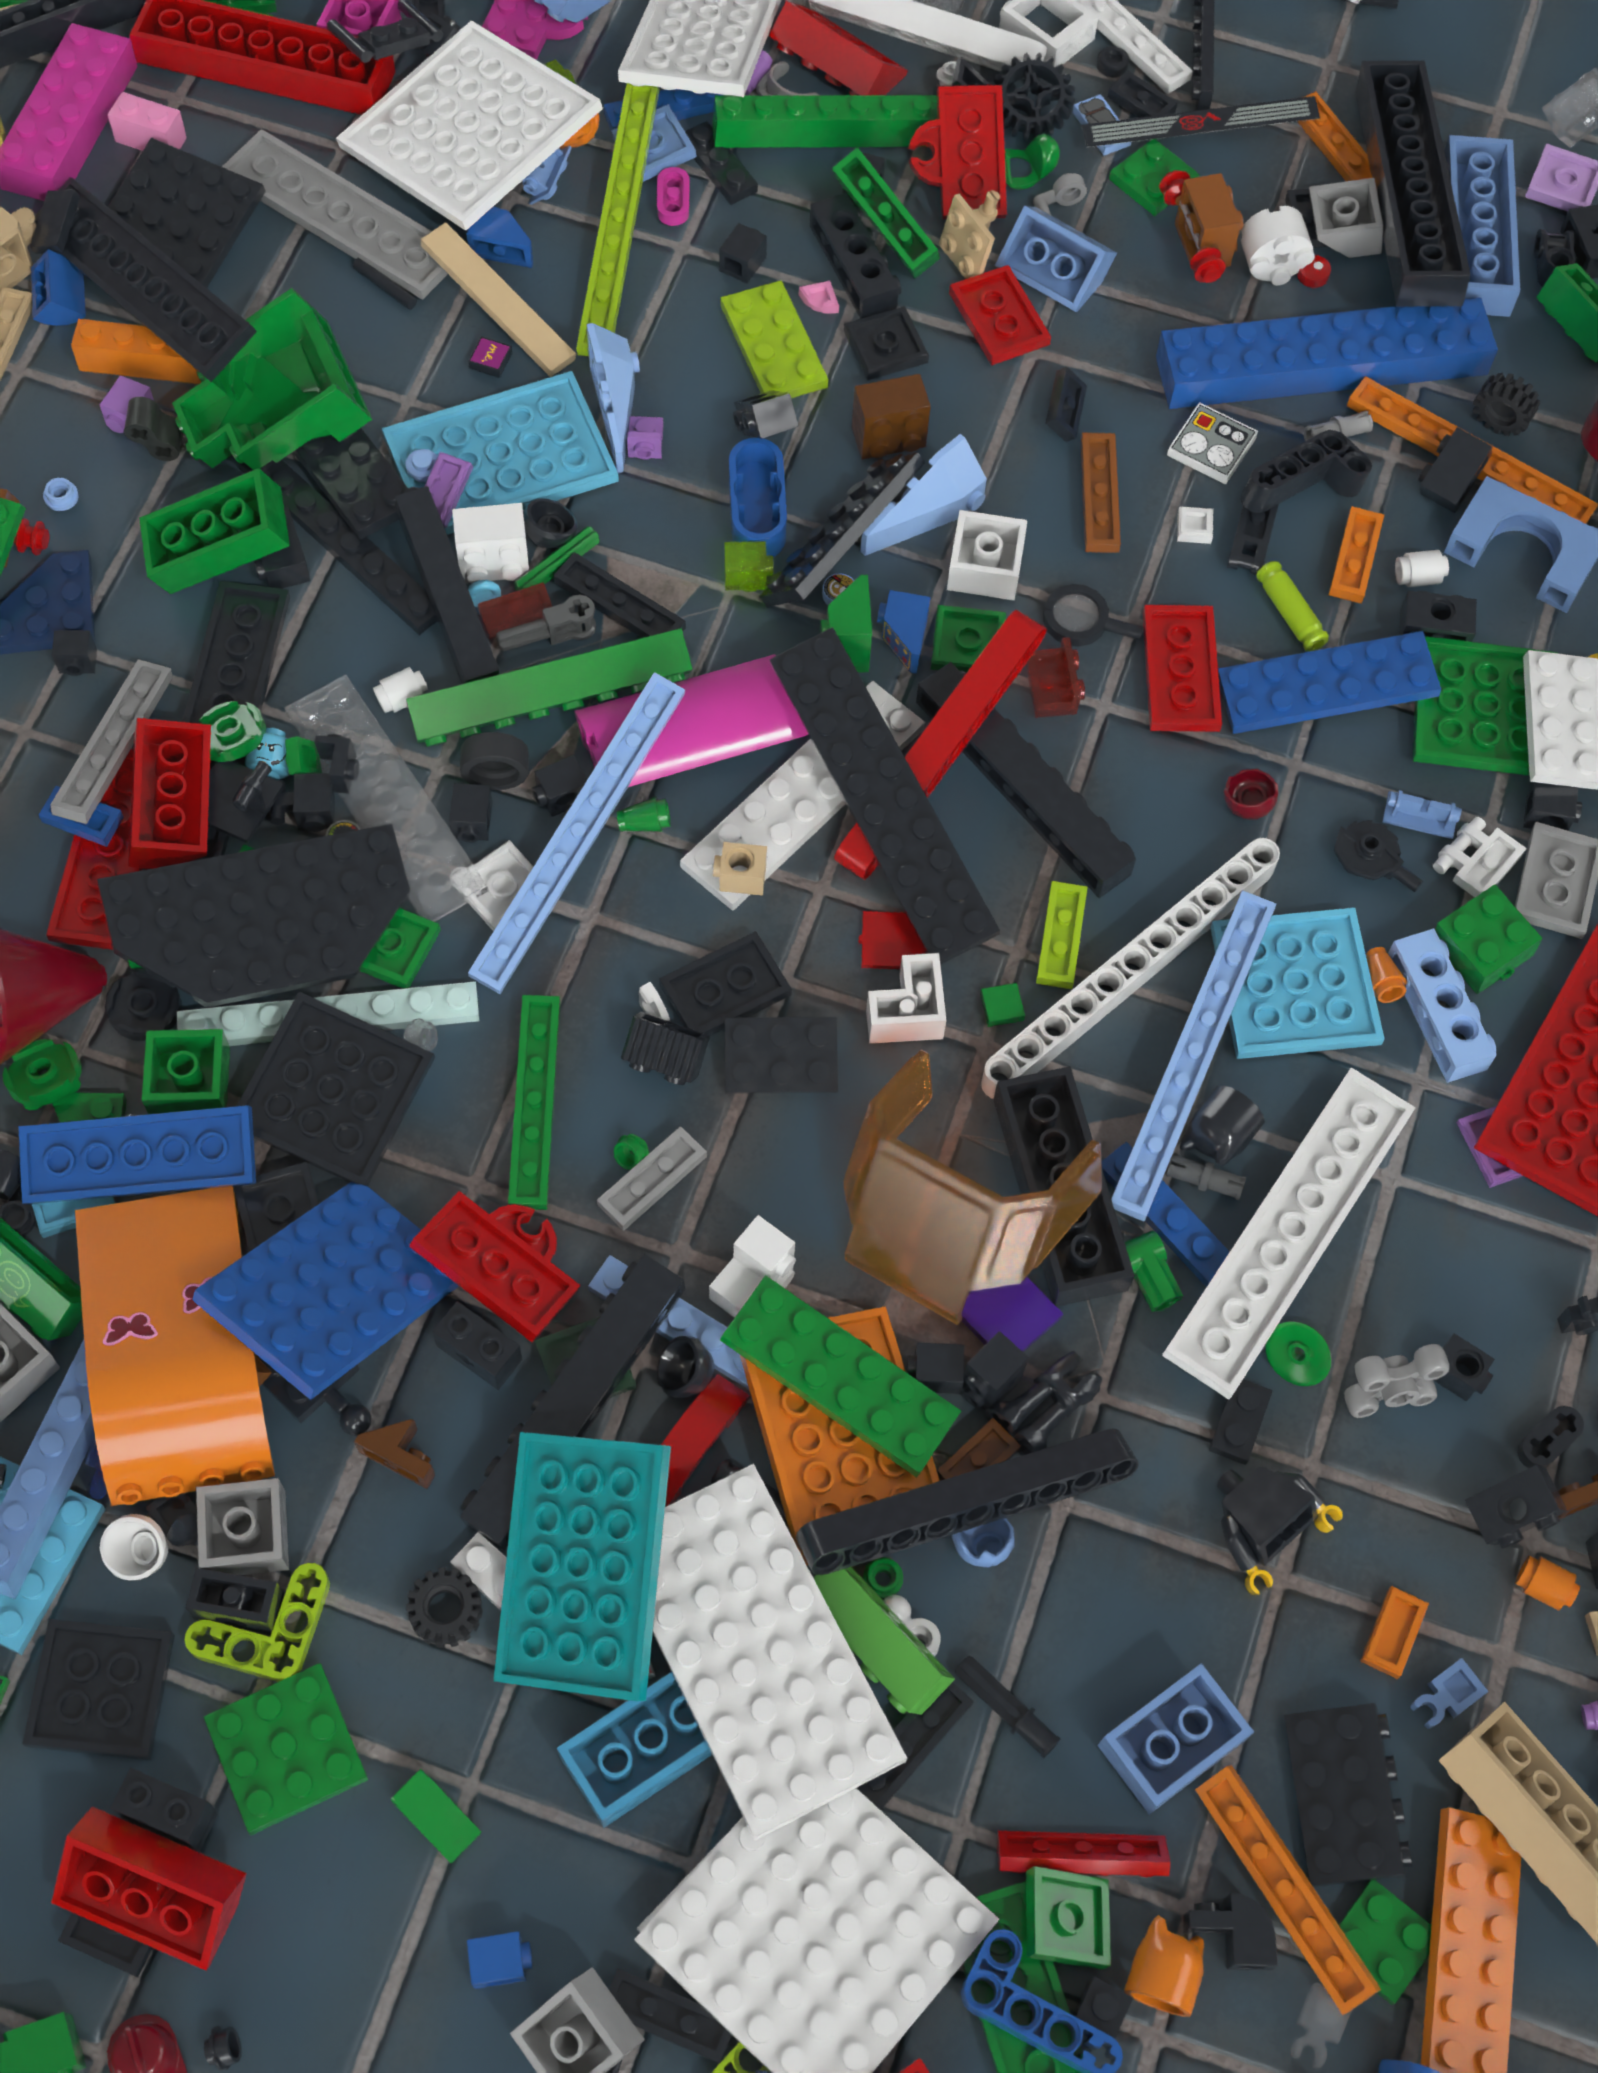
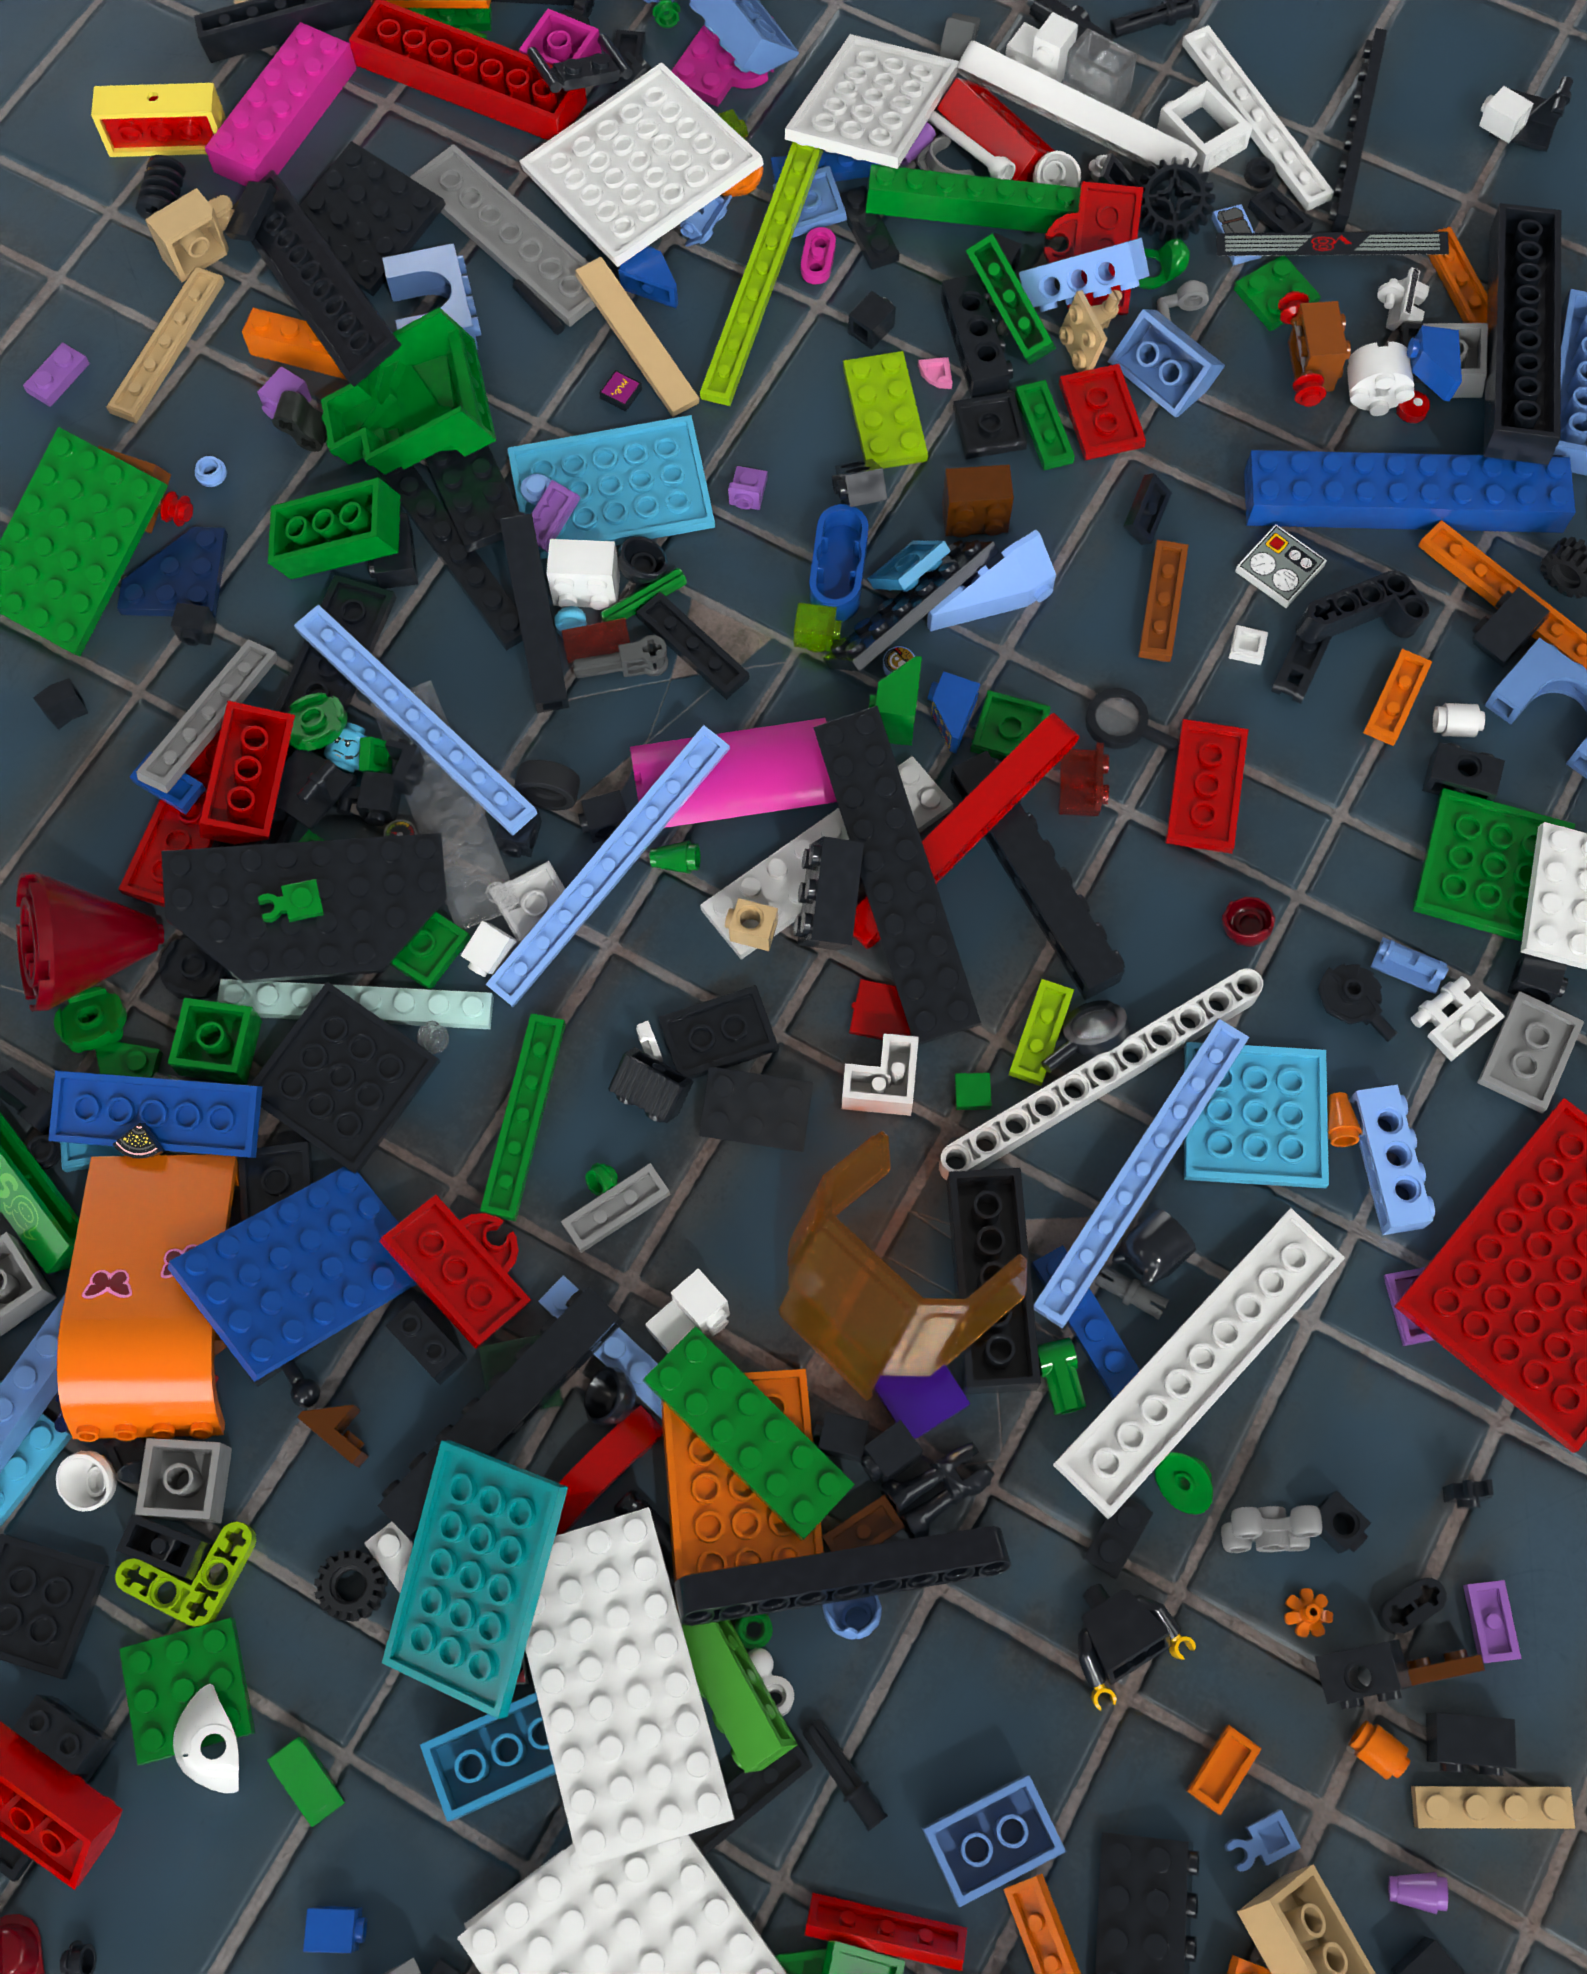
camera: 15 degrees right, 5 degrees up
blue brick [31,249,86,326] -> none
bright pink brick [107,92,187,151] -> none
white brick [373,667,428,713] -> none
green brick [406,628,693,747] -> none
light blue wedge [587,323,640,473] -> none
white brick [947,510,1028,600] -> none
blue plate [1218,631,1441,734] -> none
lime axle [1256,561,1329,652] -> none
light grey pin [1304,411,1373,441] -> none
green brick [1435,884,1542,994] -> none
none -> black tile [113,1123,165,1158]
none -> white piece [173,1684,239,1793]
none -> green plate [258,879,324,922]
none -> light blue plate [294,605,538,836]
none -> medium blue arch [382,243,481,350]
none -> white brick [461,921,520,977]
none -> black brick [794,836,864,951]
none -> dark azure plate [867,540,951,592]
none -> white piece [928,111,1016,180]
none -> green plate [1015,380,1075,471]
none -> light blue brick [1019,238,1150,312]
none -> white piece [1033,151,1081,188]
none -> black piece [1041,1000,1130,1073]
none -> orange plant [1284,1588,1333,1638]
none -> white hips [1377,267,1429,331]
none -> blue slope [1407,325,1462,402]

